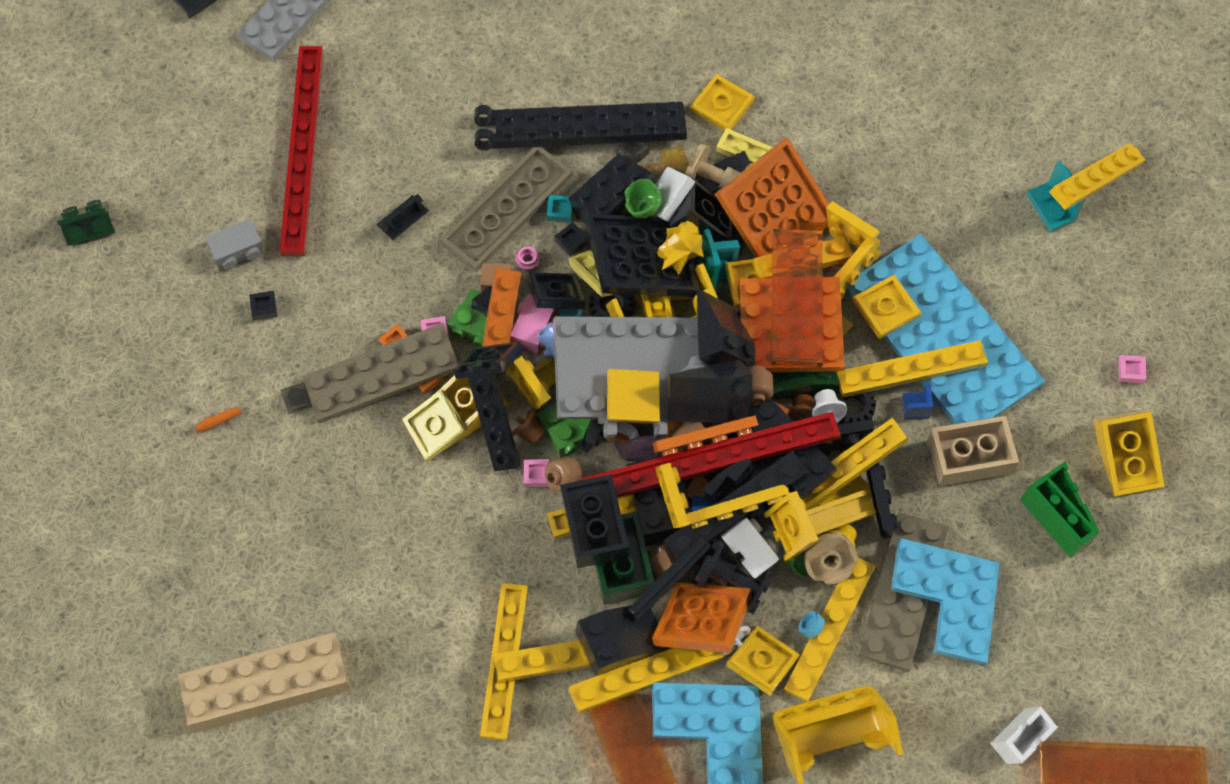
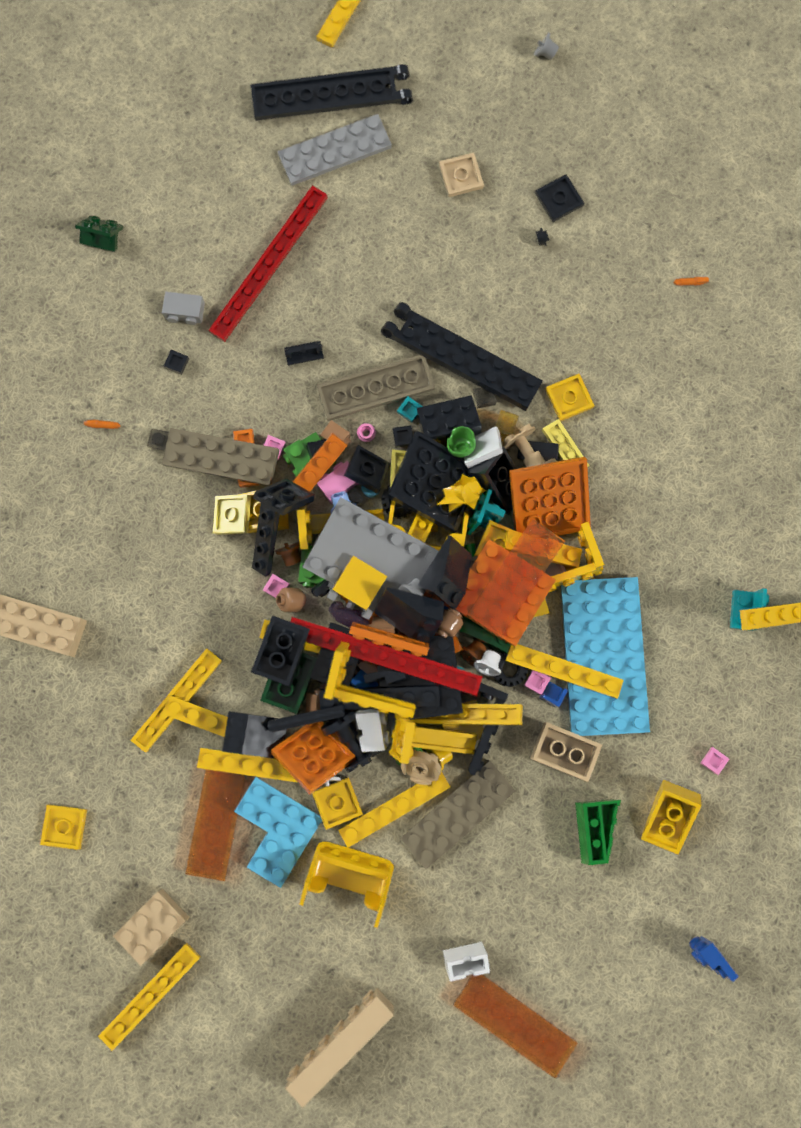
camera: 30 degrees right, 15 degrees up
medium azure tile [798,611,825,639] -> none
yellow tile [852,275,922,339] -> none
medium azure plate [891,538,1000,665] -> none
none -> bright pink plate [524,670,551,695]

